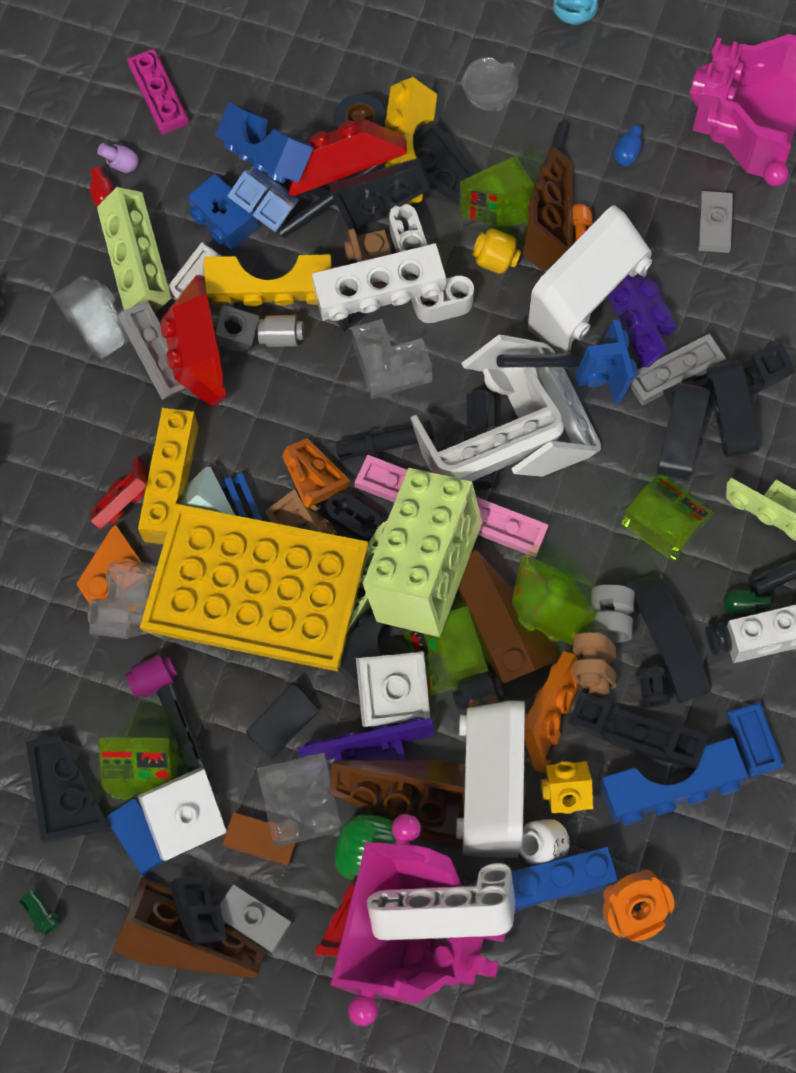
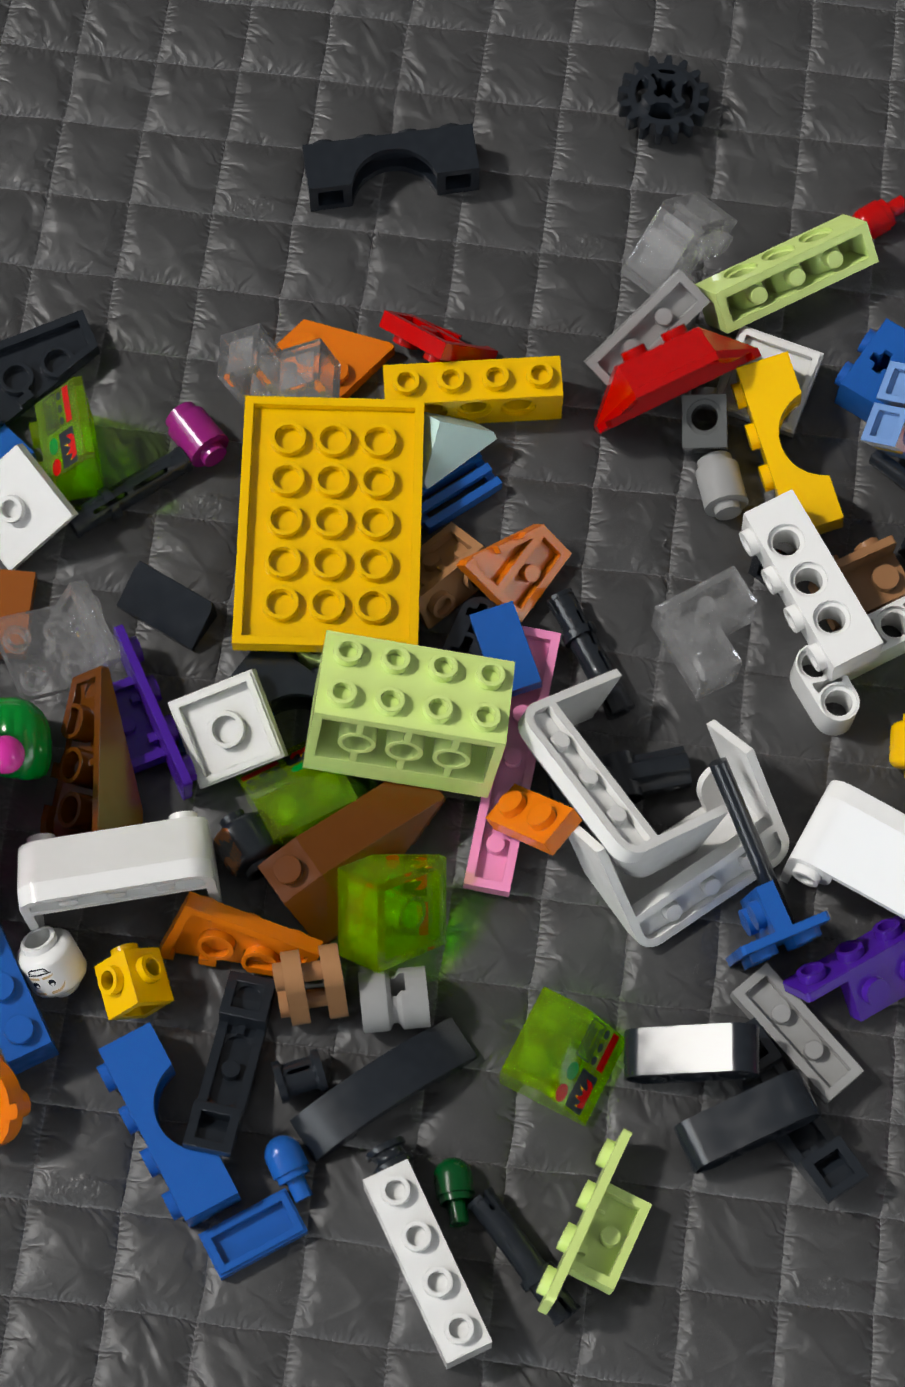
camera: 75 degrees right, 0 degrees up
none -> blue cylinder [264,1135,313,1203]
none -> blue tile [469,601,542,697]
none -> orange plate [485,783,582,856]

